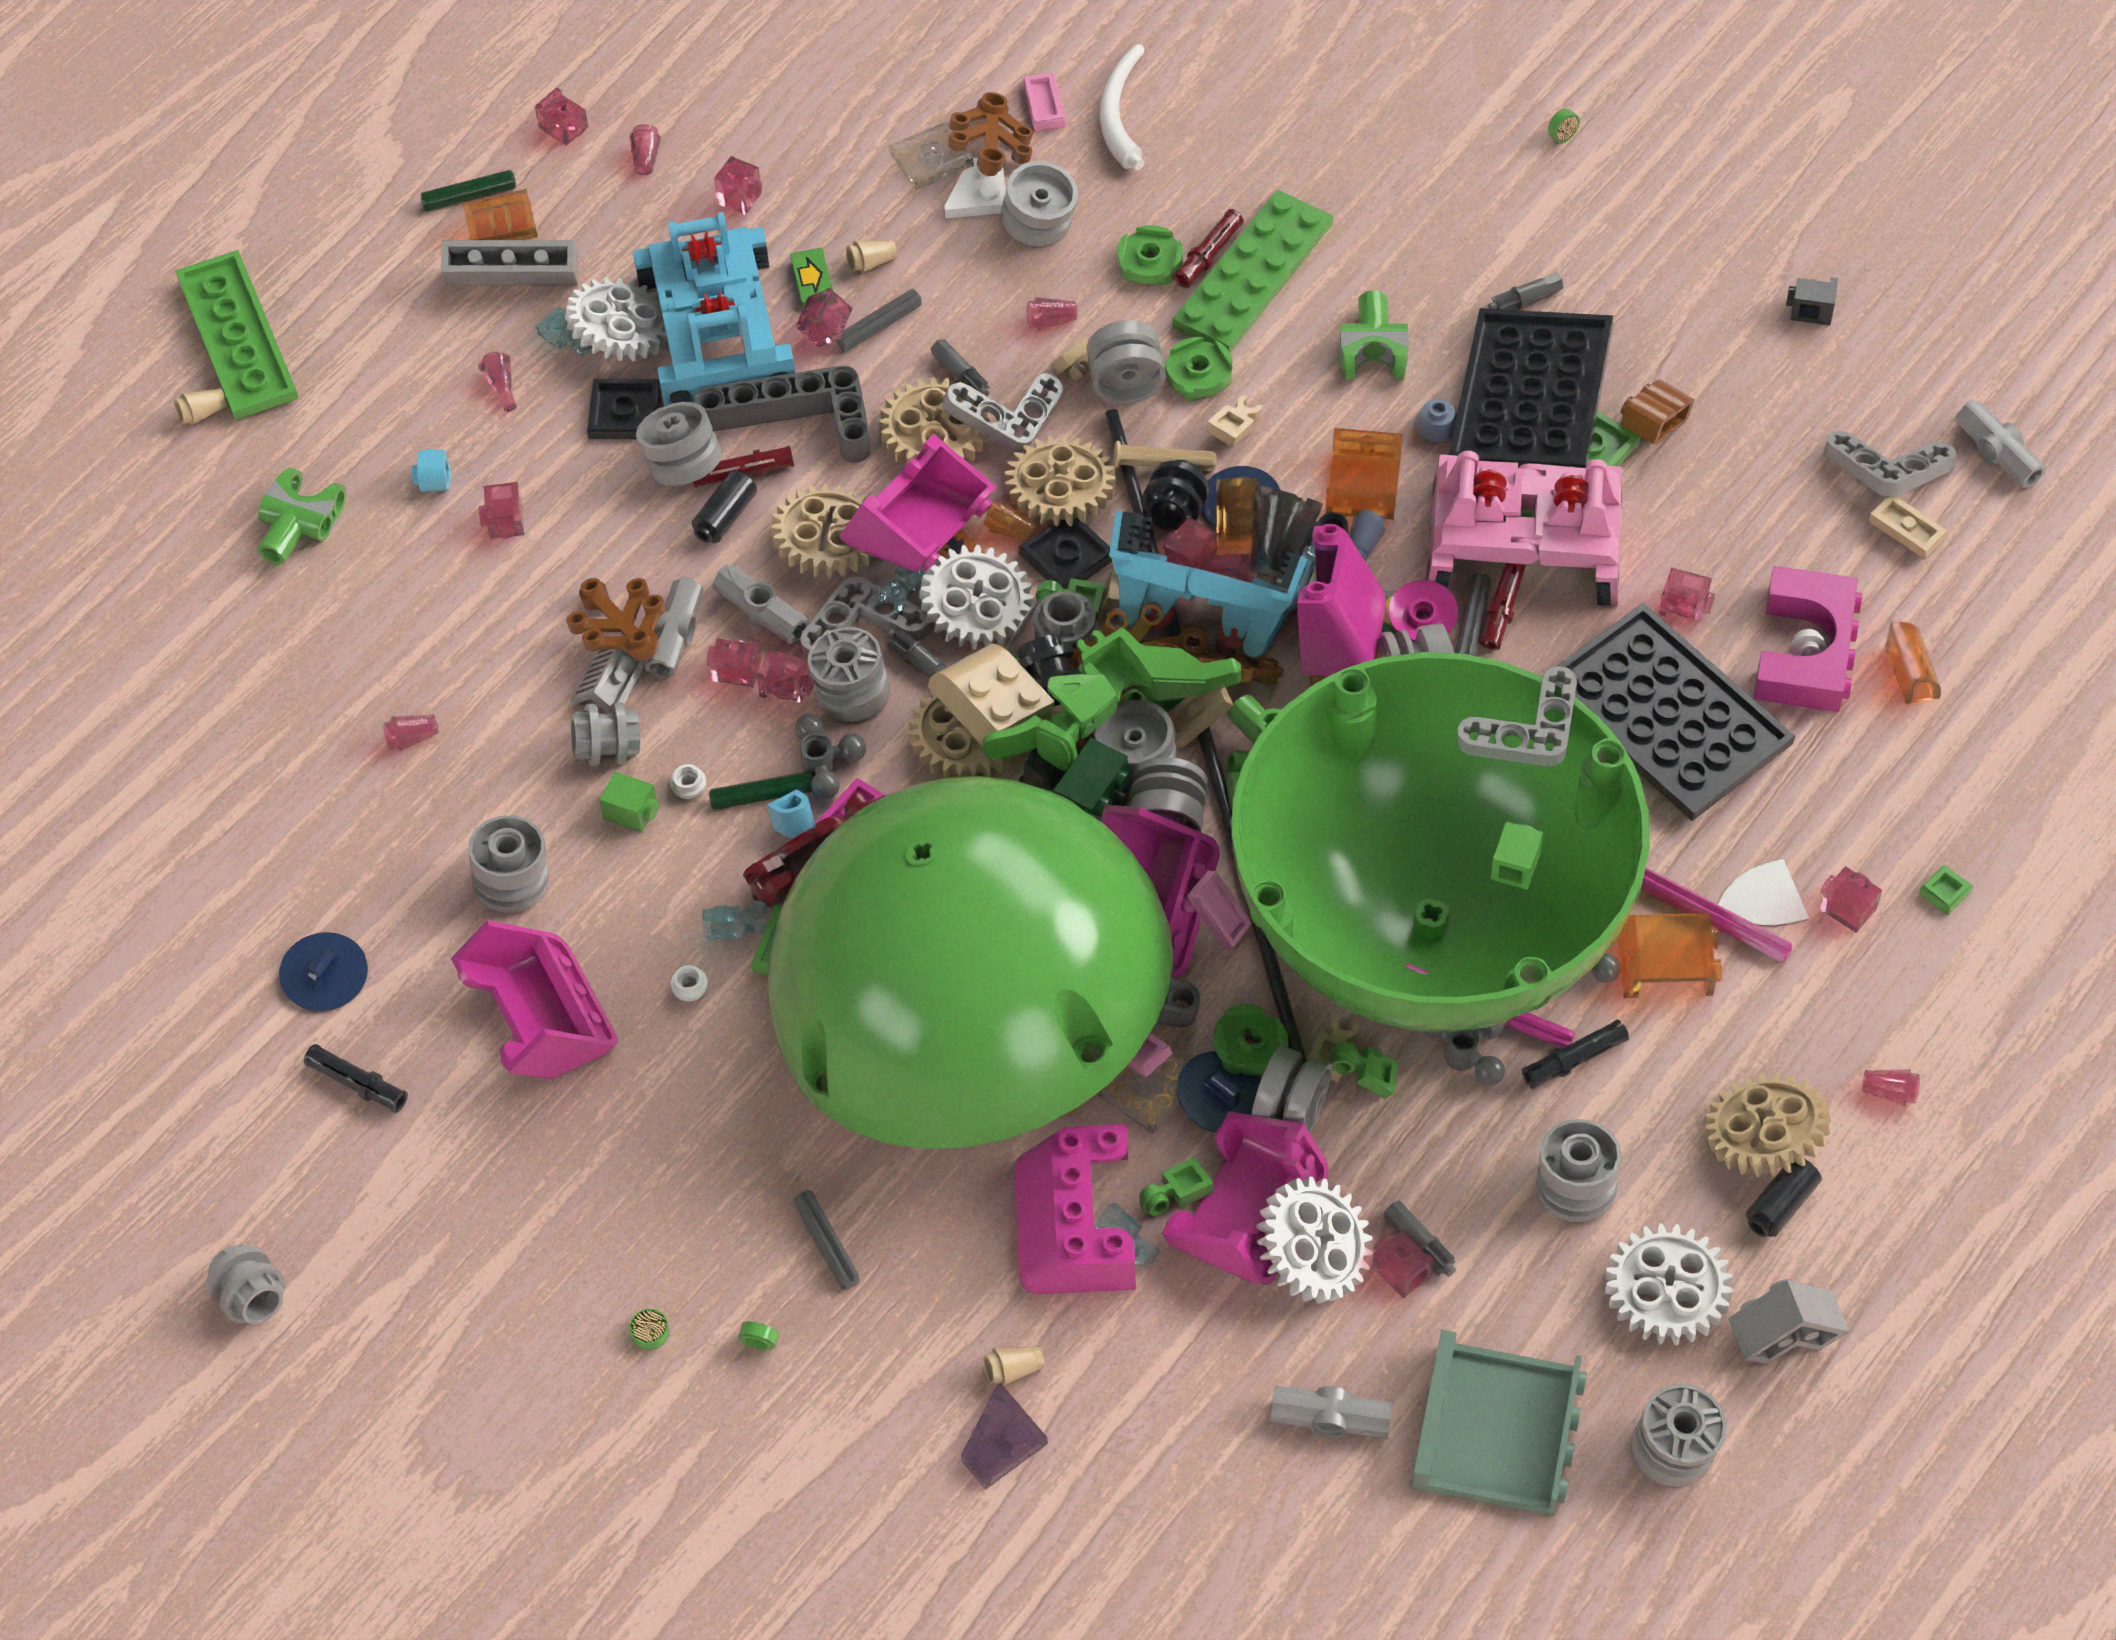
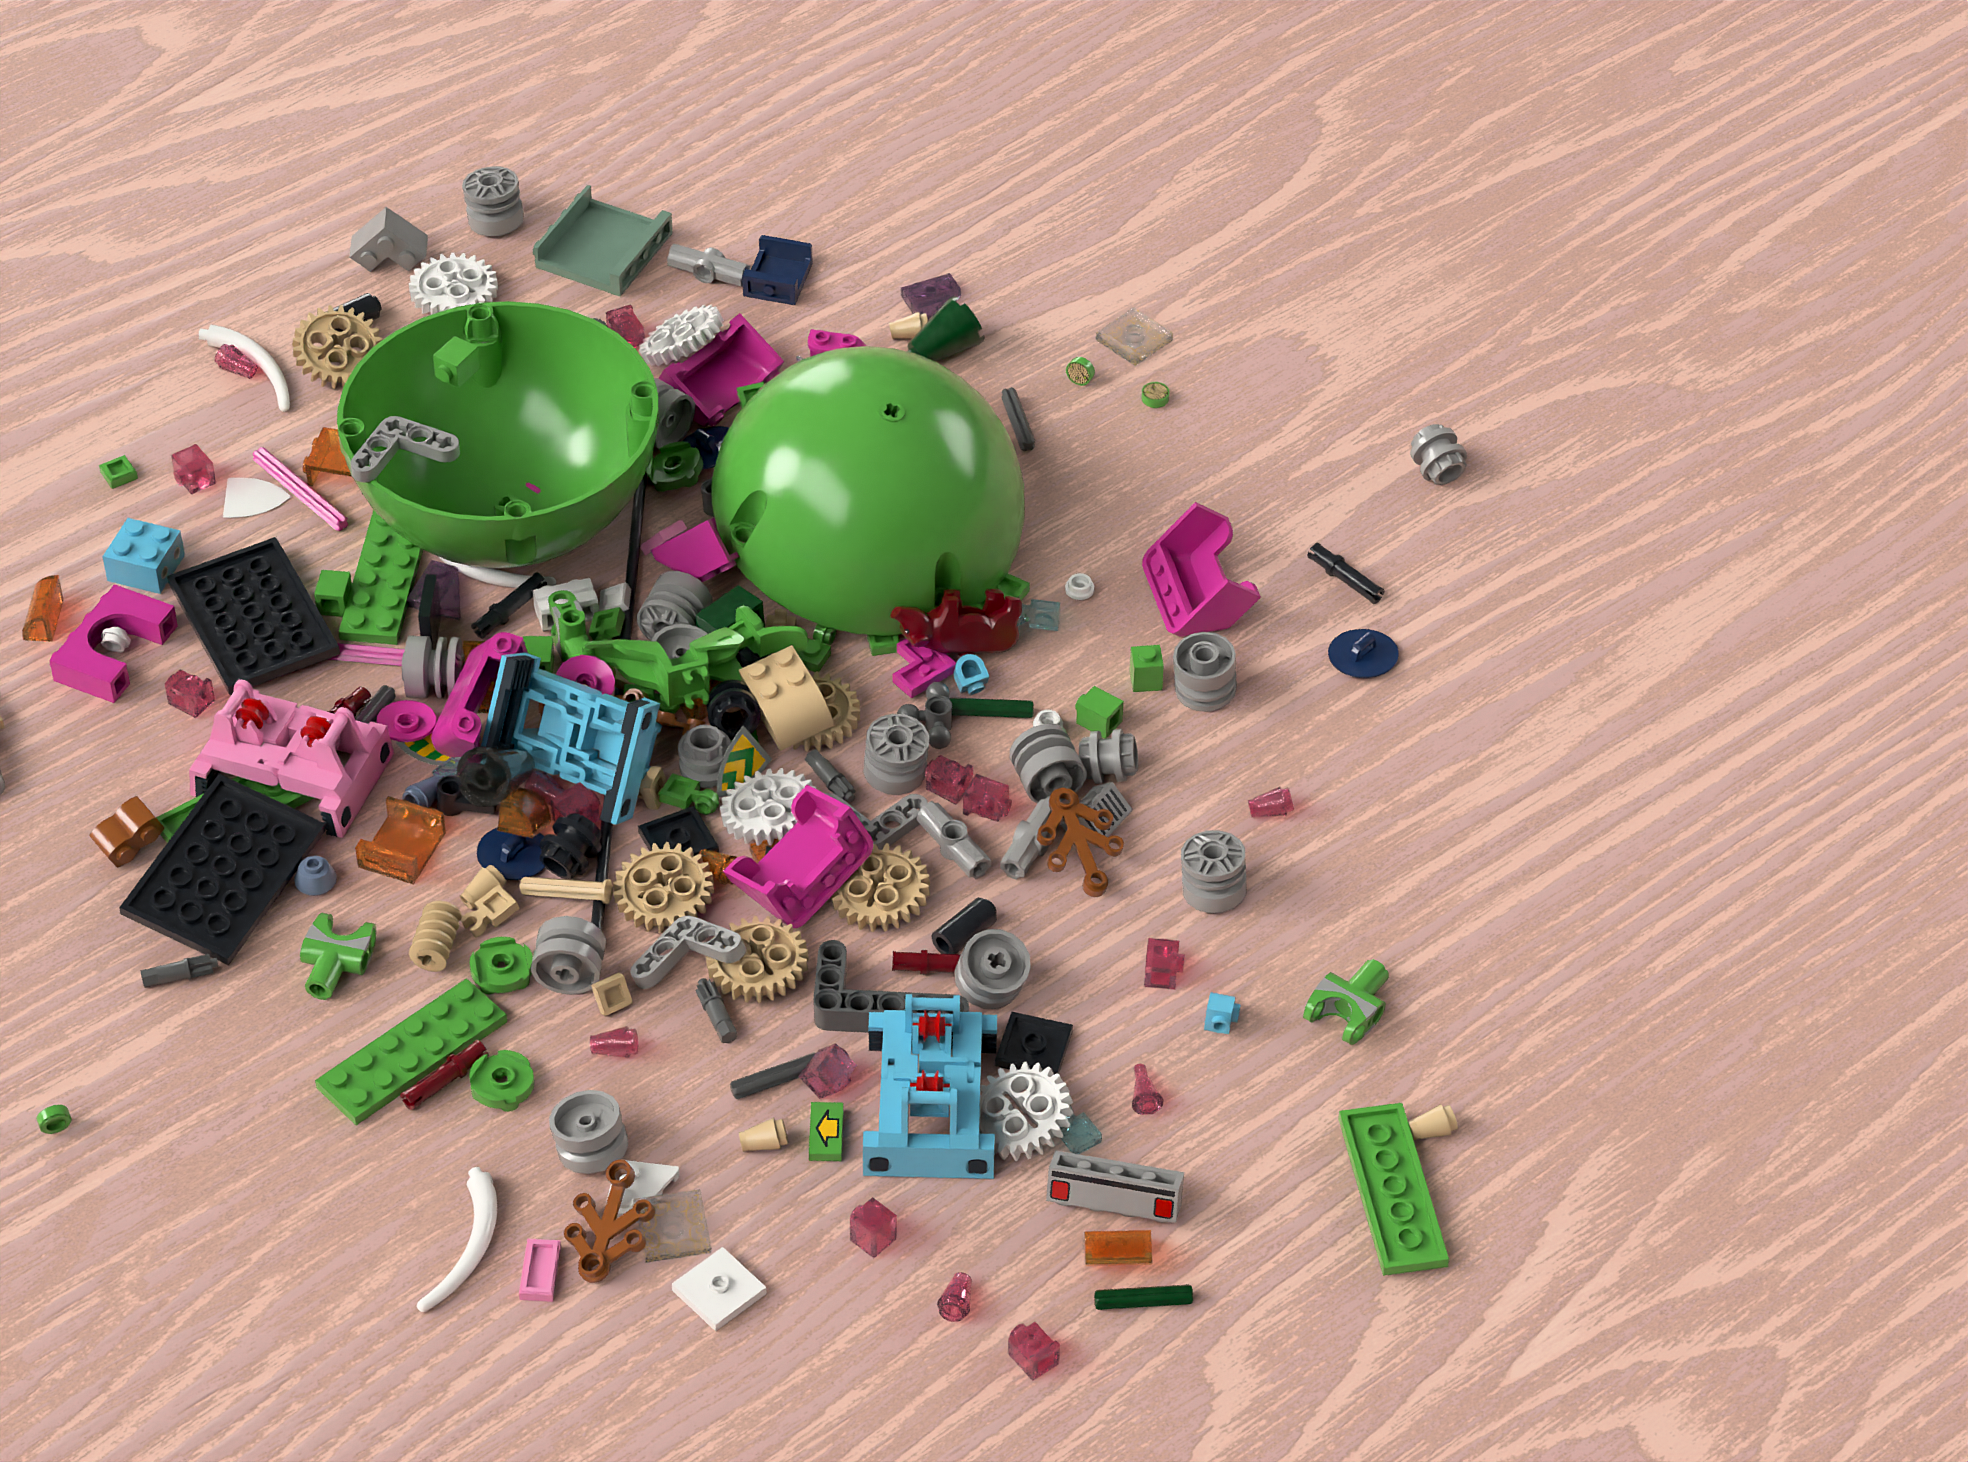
camera: 170 degrees left, 10 degrees down
none -> medium azure piece [102,518,185,594]
none -> white animal [199,324,290,412]
none -> tan piece [409,901,462,972]
none -> tan cone [460,865,506,909]
none -> dark pink dish [556,655,615,695]
none -> white plate [672,1247,767,1331]
none -> dark blue panel [742,235,813,305]
none -> dark green cone [907,296,985,362]
none -> light grey wheel [1009,724,1086,803]
none -> clear plate [1096,307,1173,366]
none -> bright green brick [1129,645,1164,692]
none -> light grey wheel [1181,830,1247,913]

